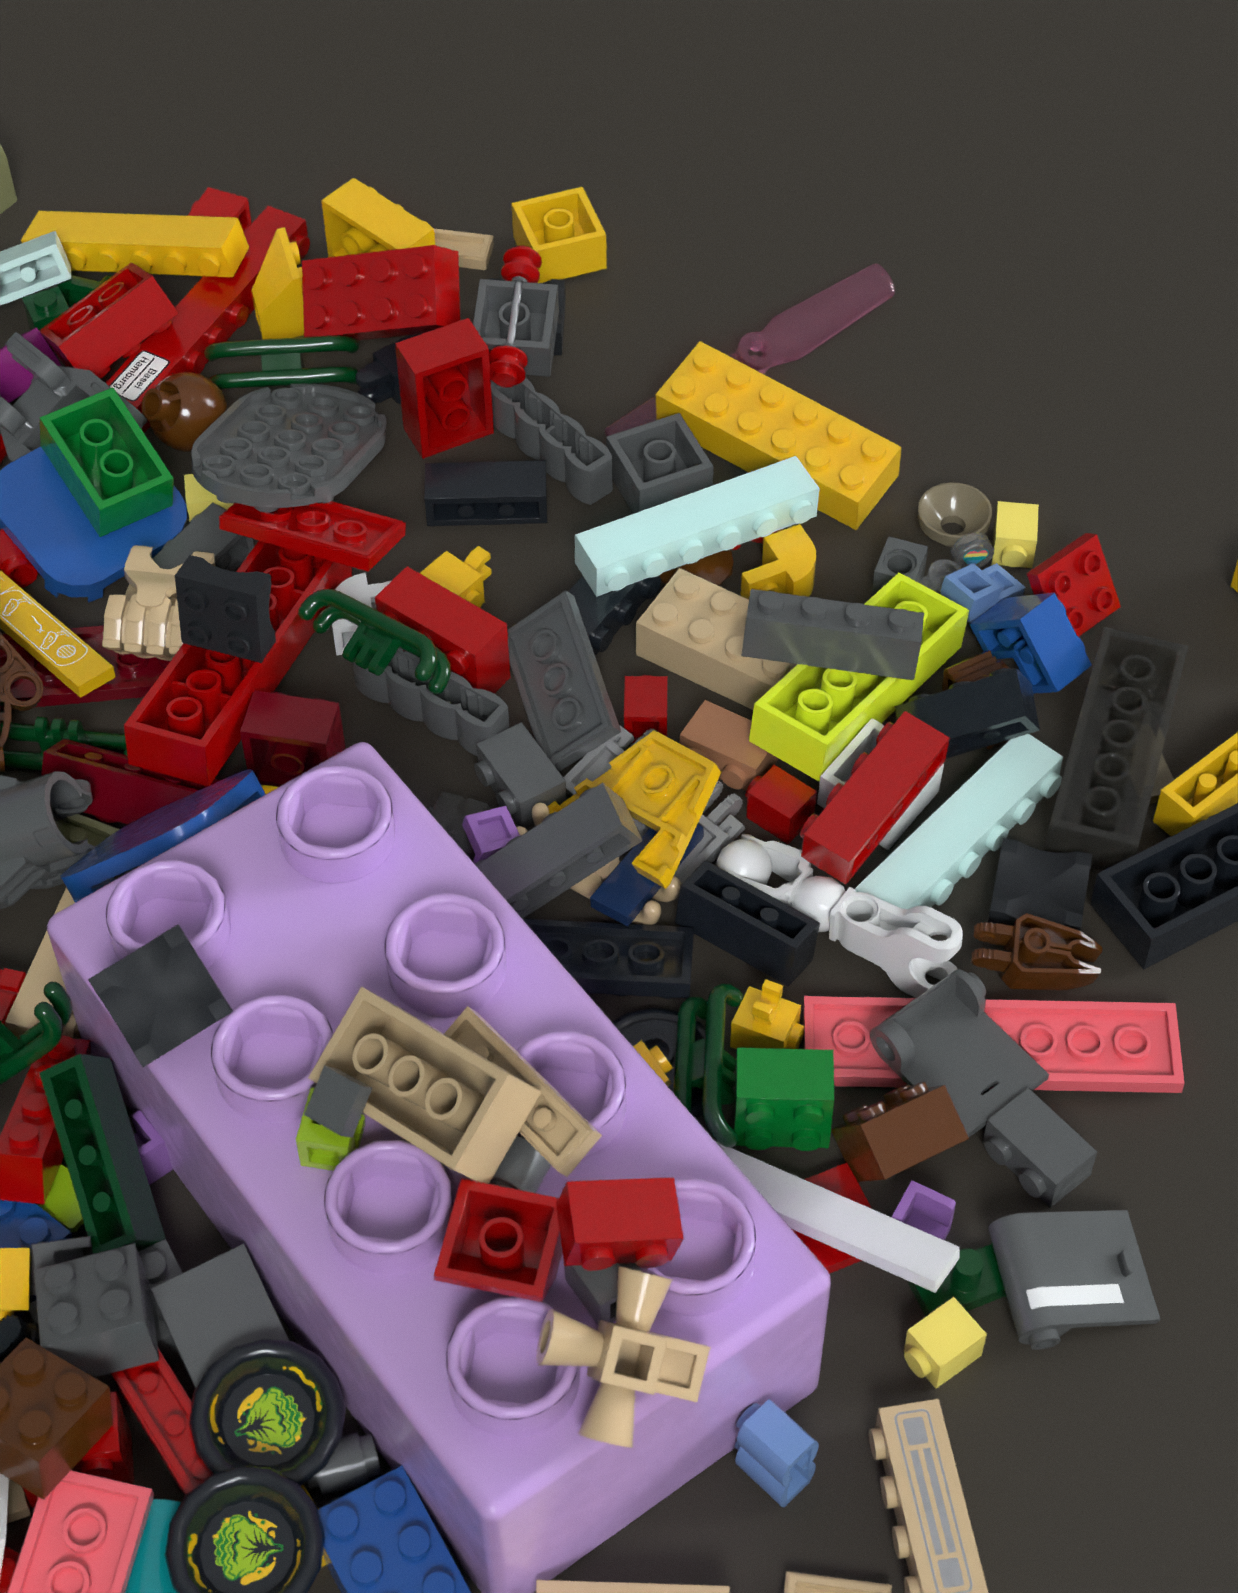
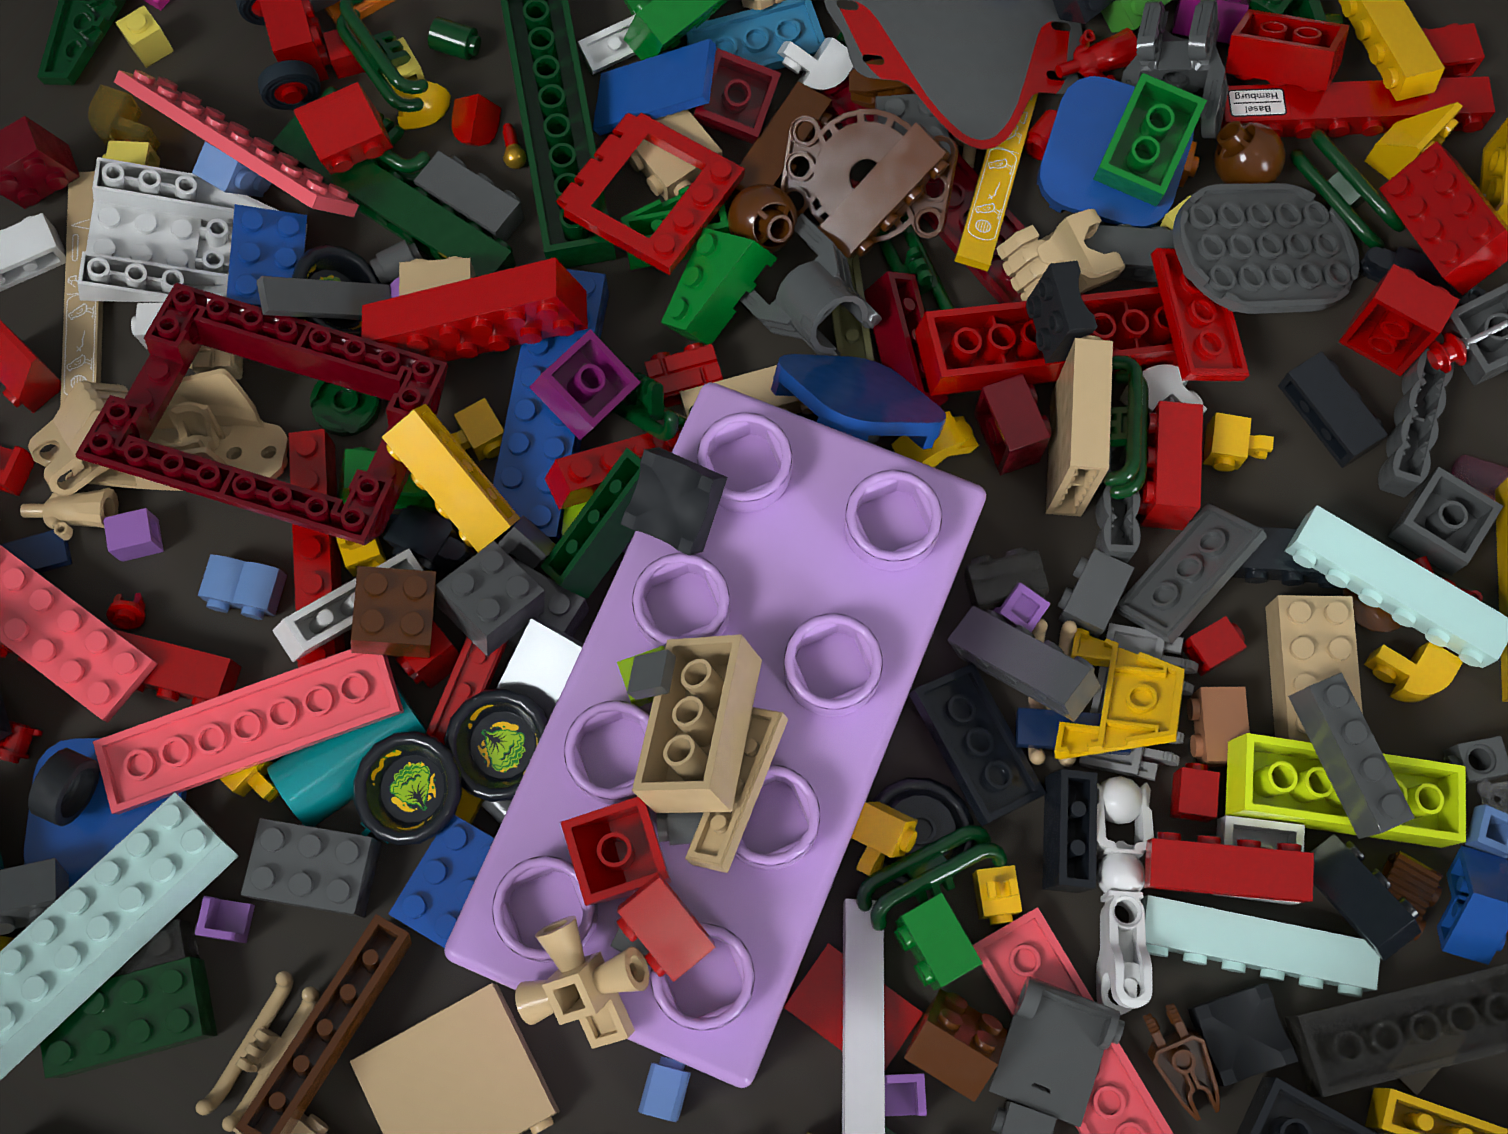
camera: 60 degrees right, 20 degrees up
none -> tan brick [1046,336,1113,517]

